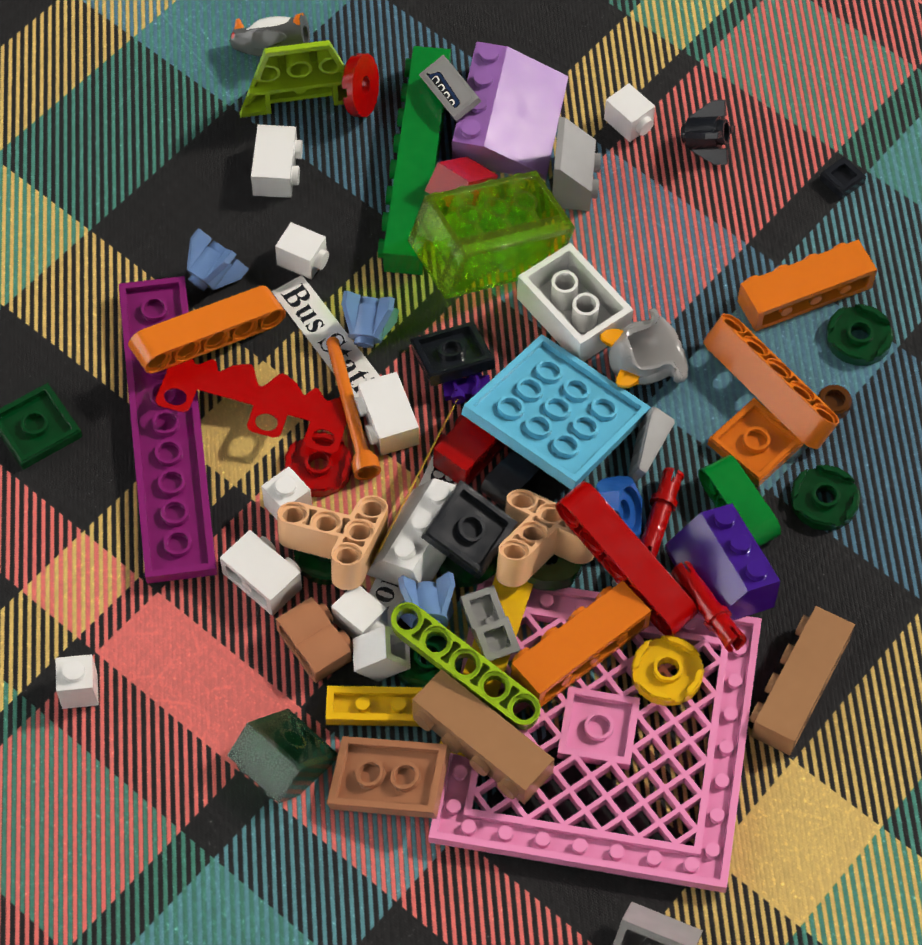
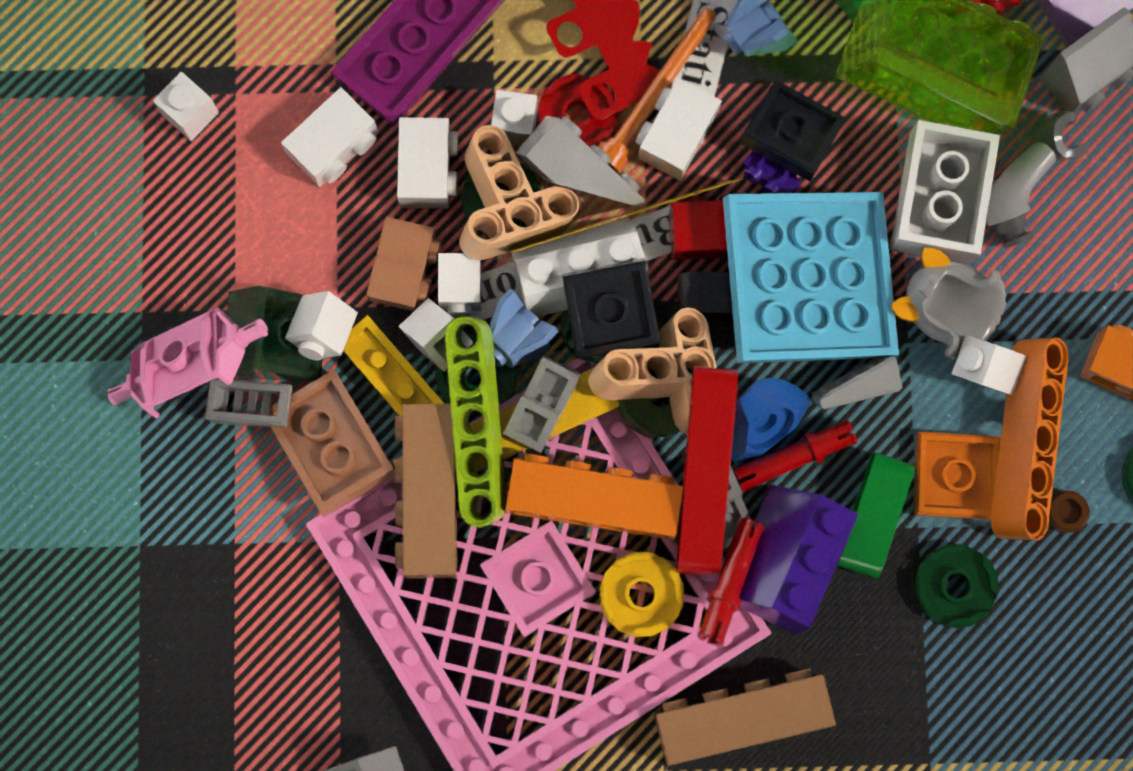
camera: 45 degrees right, 20 degrees up
none -> bright pink plate [107,307,268,418]
none -> light grey slope [204,378,292,427]
none -> white brick [281,87,378,188]
none -> white brick [285,291,358,360]
none -> light grey slope [515,116,646,207]
none -> white brick [952,335,1027,395]
none -> piece [986,110,1087,248]

